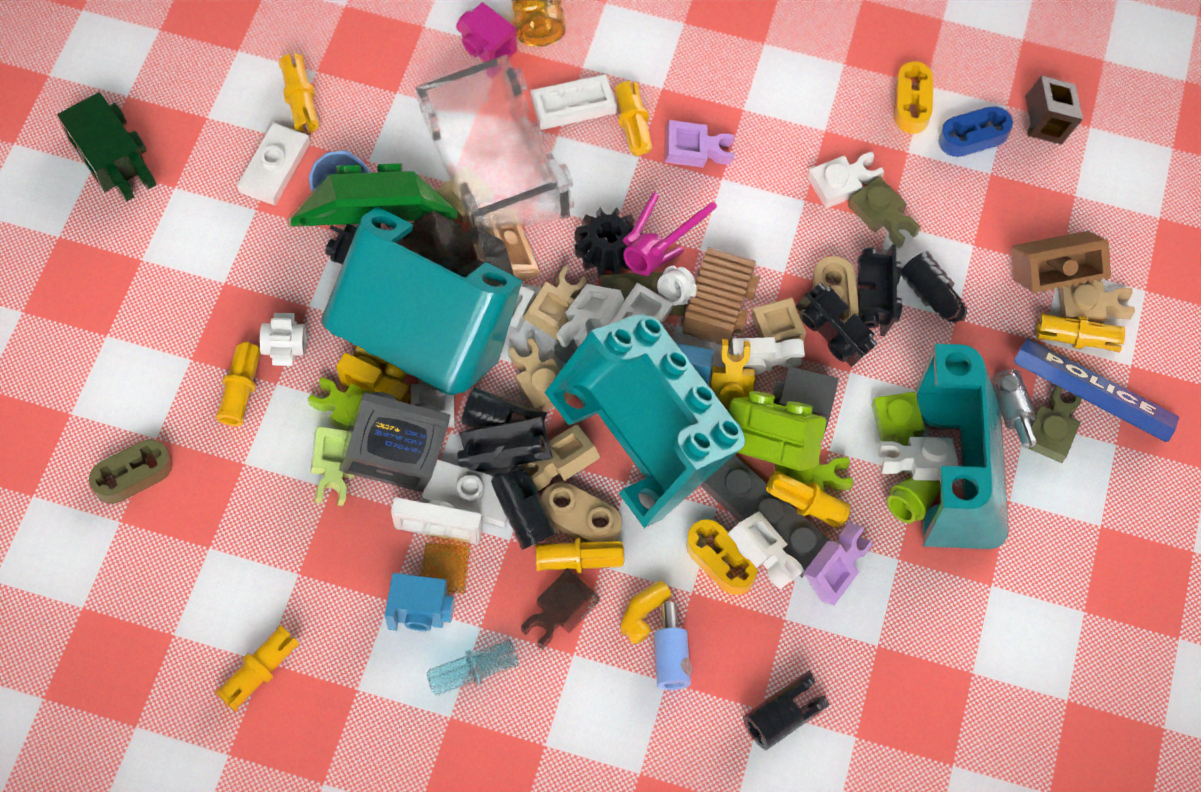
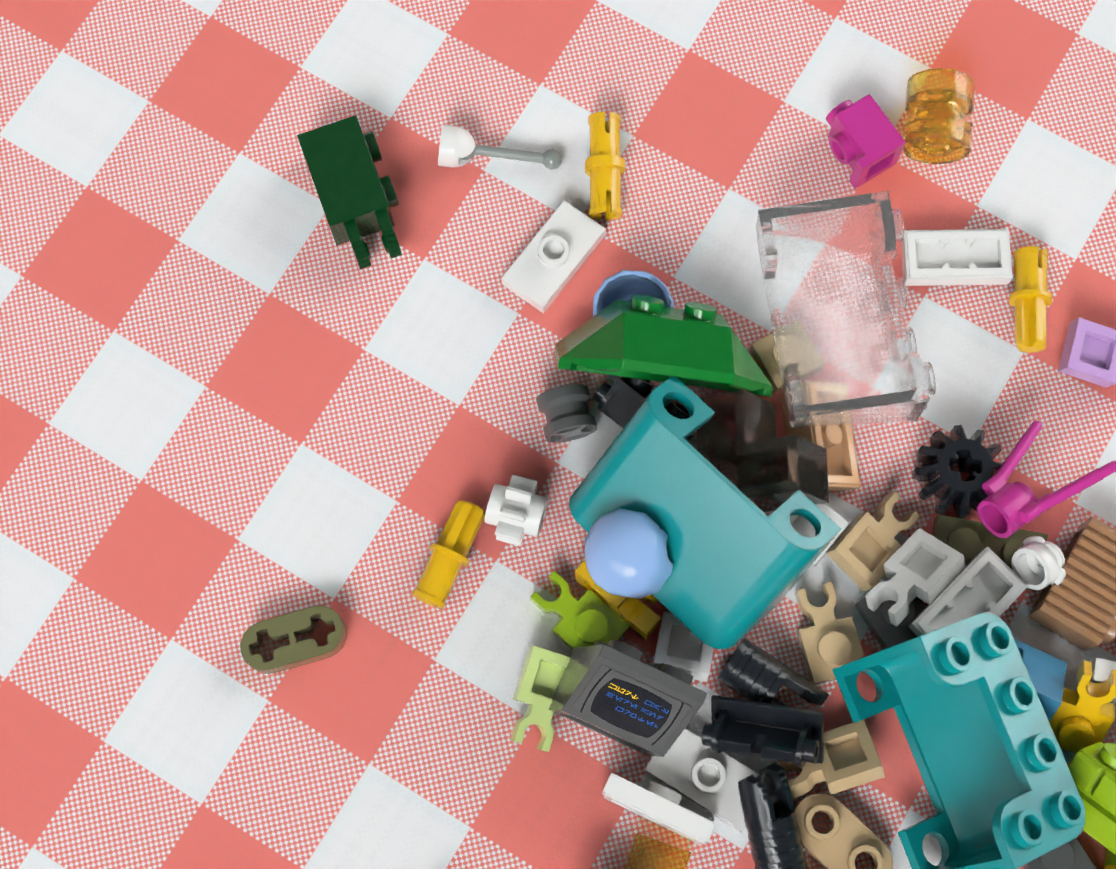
camera: 20 degrees right, 10 degrees up
none -> hinge [438,125,562,170]
none -> dark grey wheel [536,384,597,443]
none -> light blue hair [584,509,673,599]

